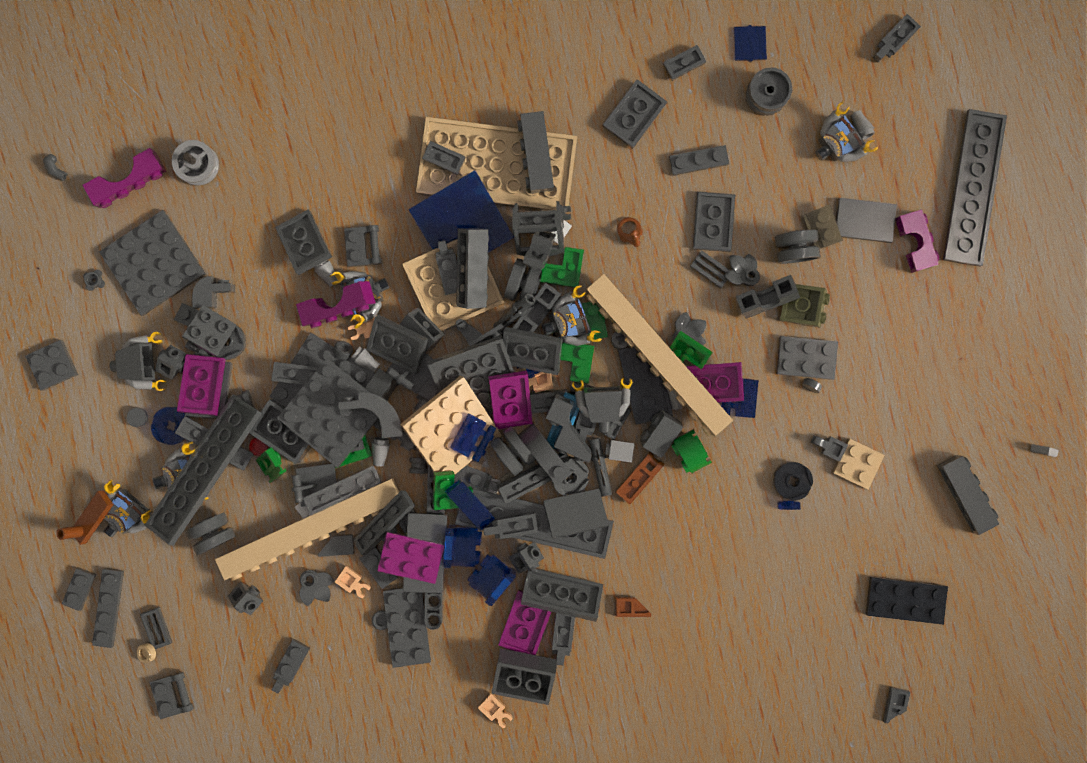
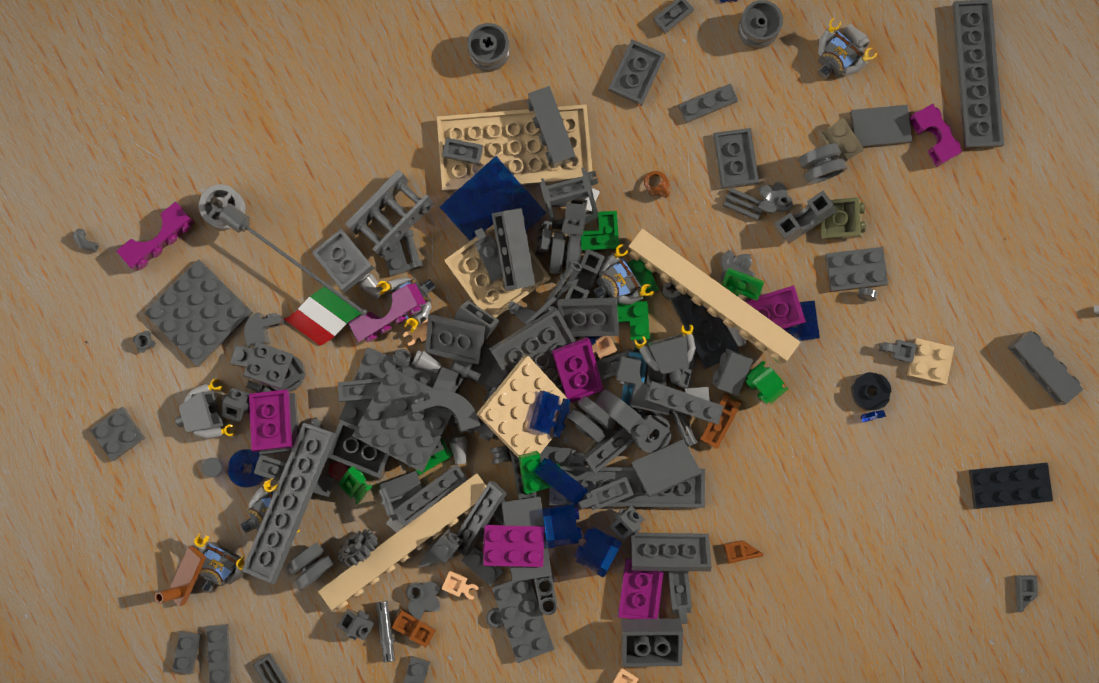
camera: 10 degrees left, 5 degrees down
none -> flag [219,204,367,346]
none -> dark grey gear [338,529,378,567]
none -> dark grey fence [345,169,434,258]
none -> dark grey pin [376,601,396,663]
none -> dark orange slope [391,609,436,648]
none -> dark grey brick [430,529,464,563]
none -> dark grey wheel [468,23,510,72]
none -> dark grey plate [535,221,553,256]
none -> dark grey plate [645,381,724,425]

